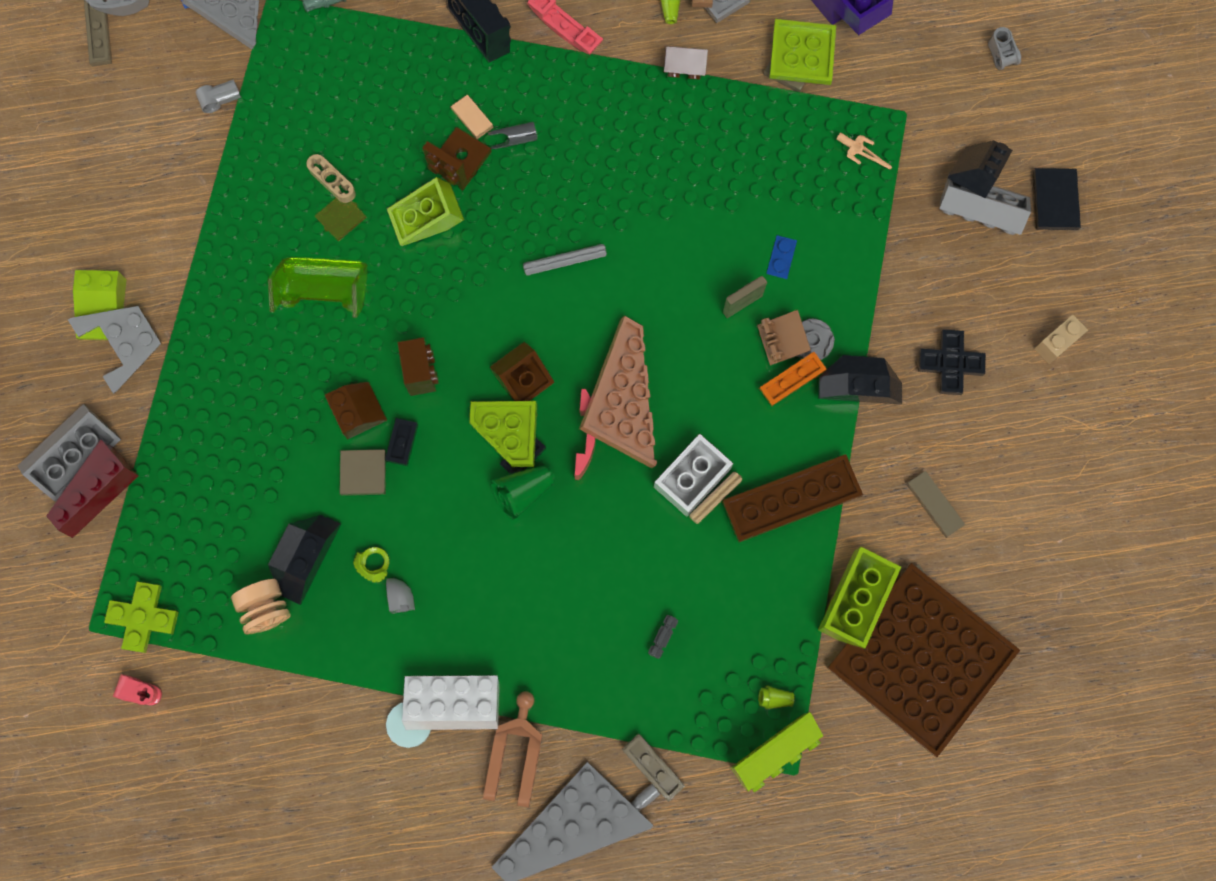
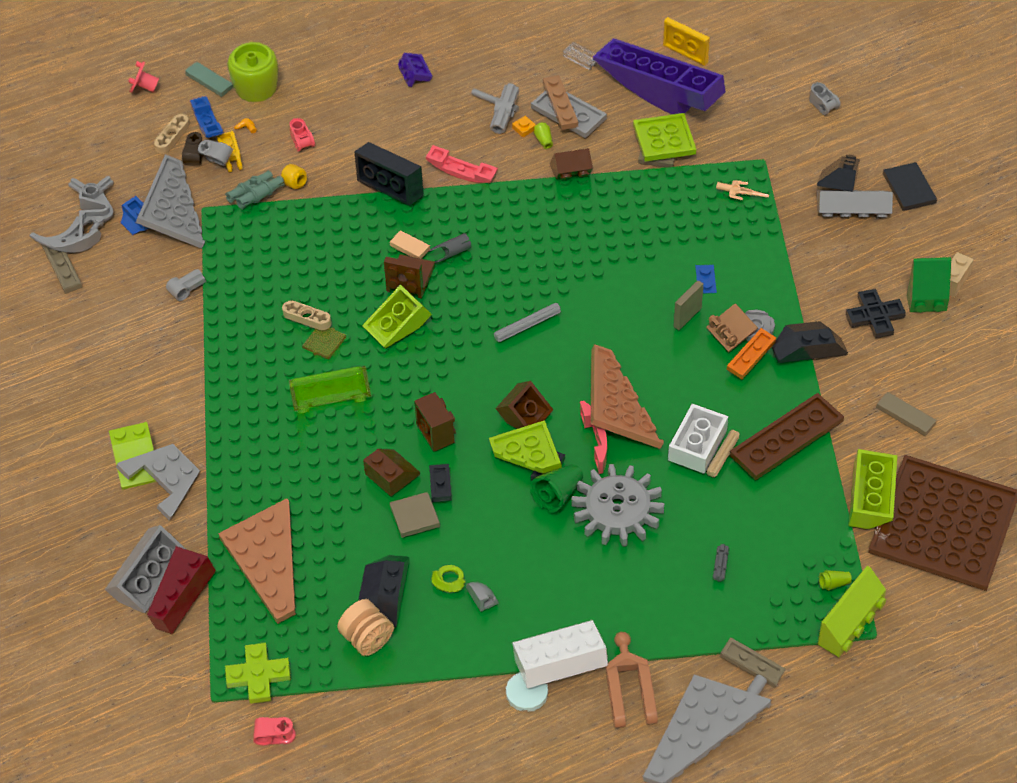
camera: 15 degrees left, 25 degrees down
none -> nougat wing [218,499,295,624]
none -> light grey gear [572,464,664,546]
none -> green slope [907,257,952,313]

